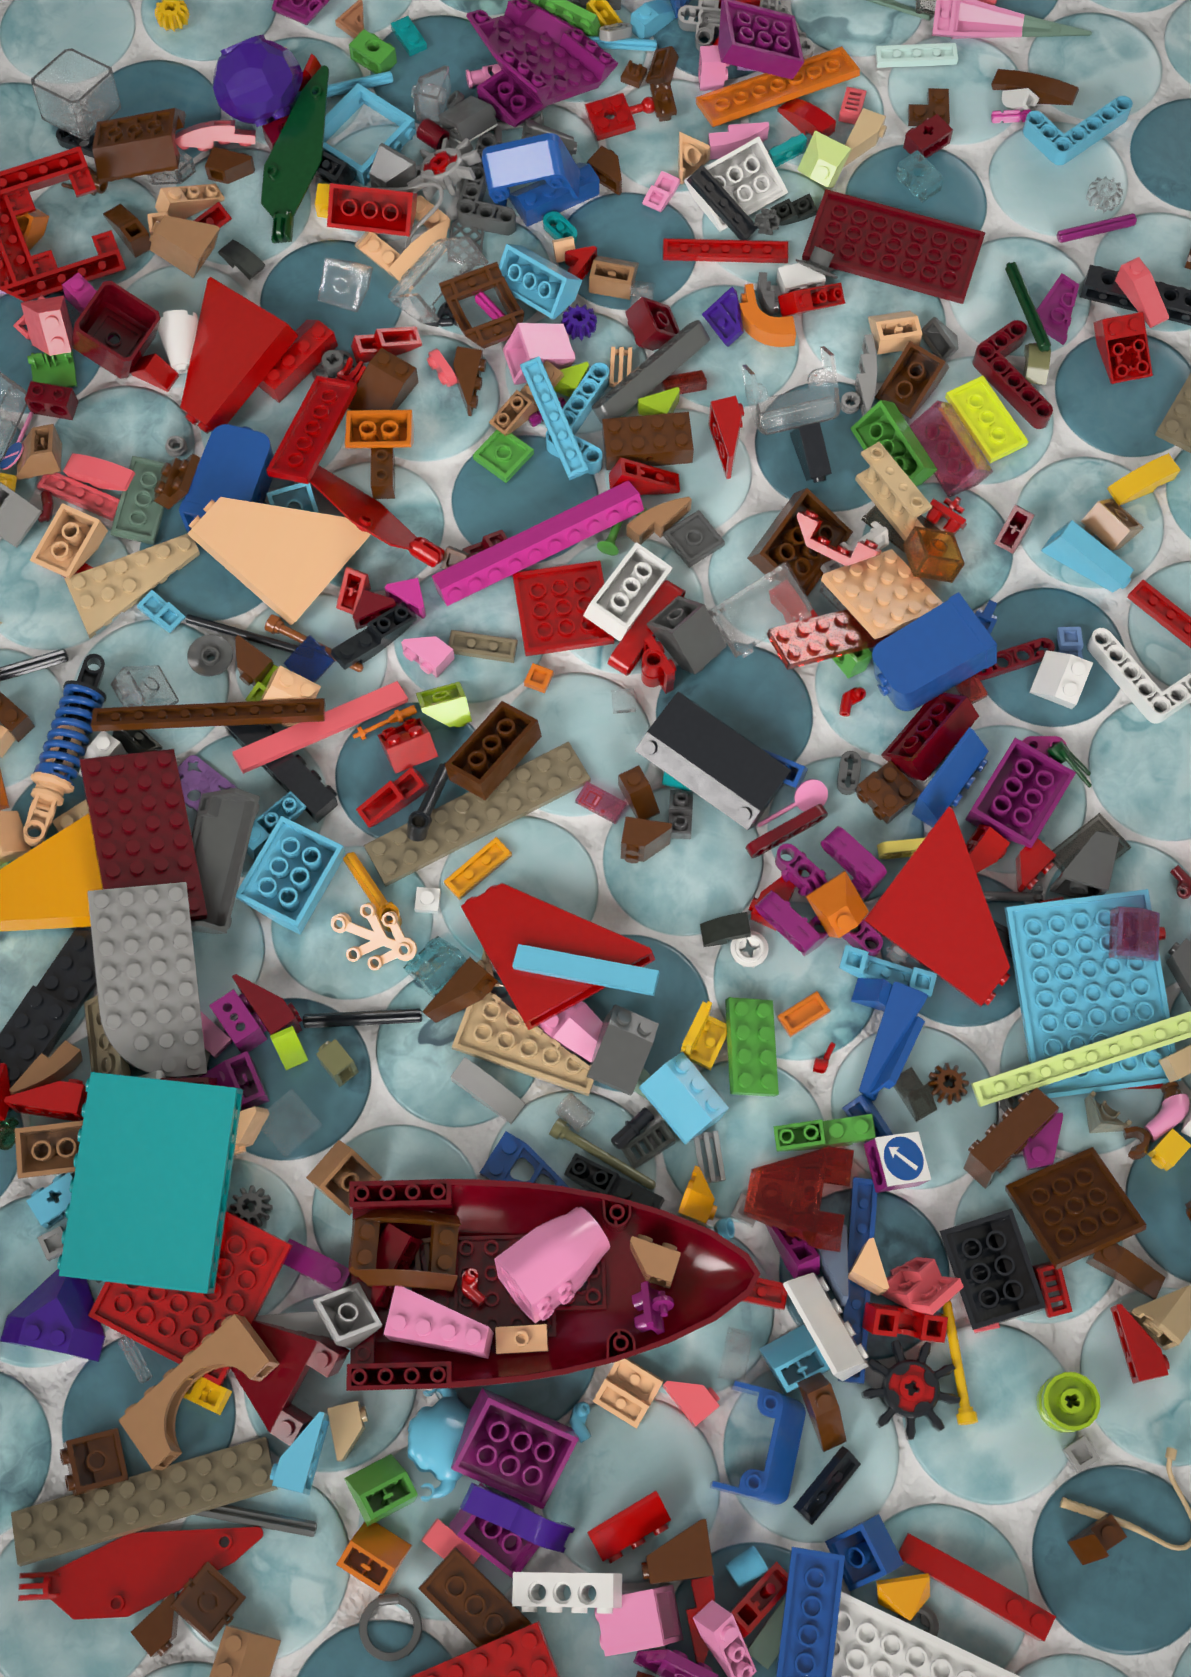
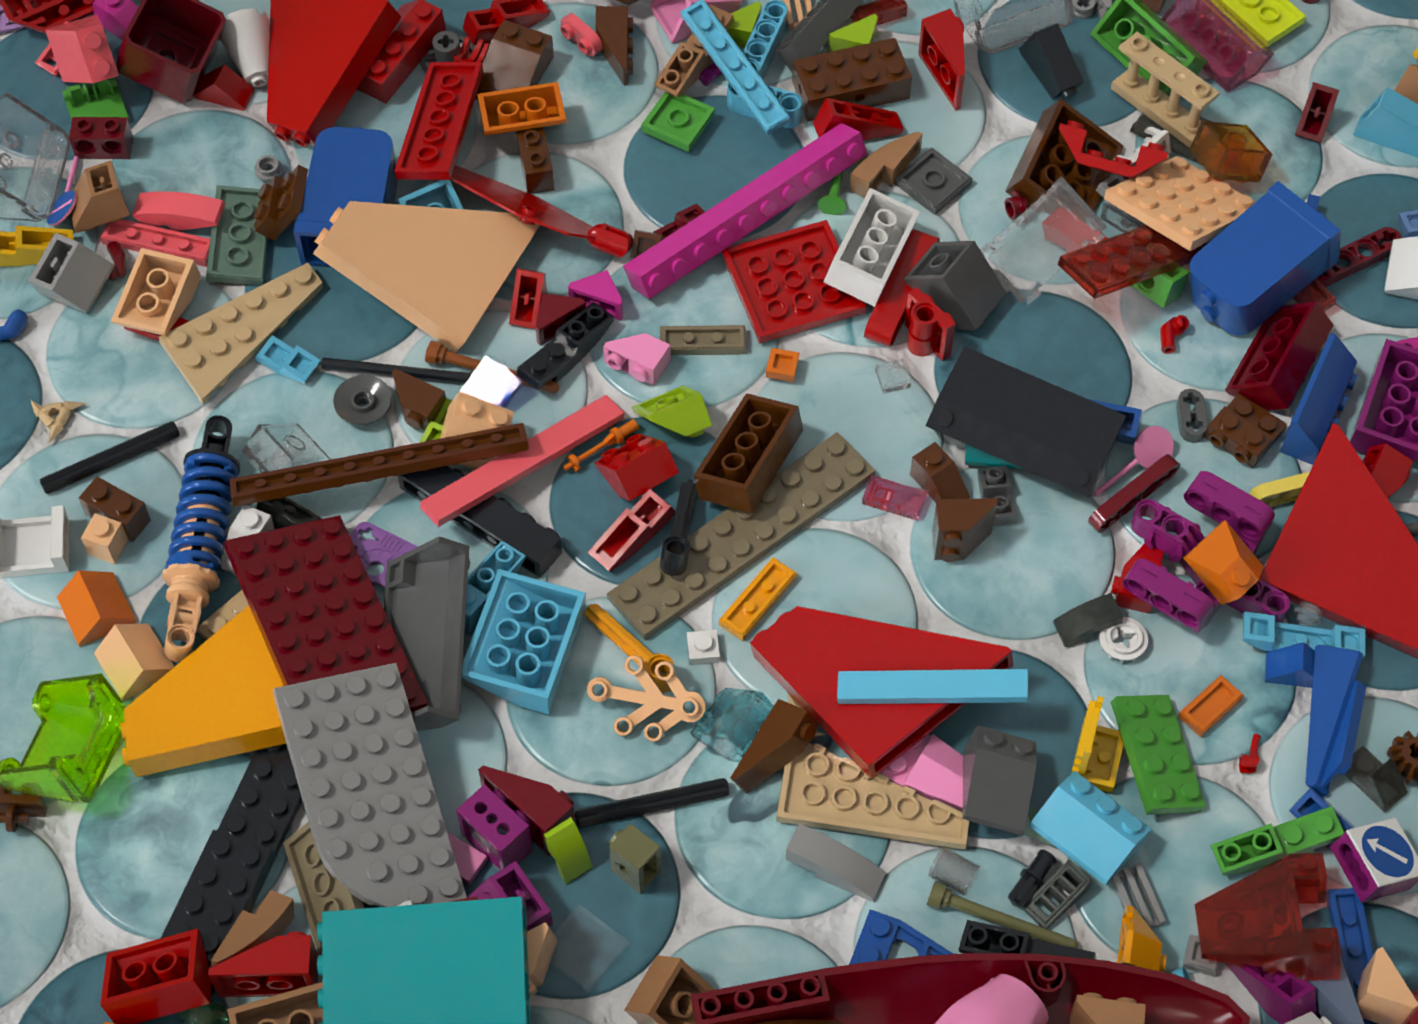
camera: 10 degrees left, 10 degrees down
red hips [926,497,967,536] -> none
none -> dark red plate [1004,190,1029,223]

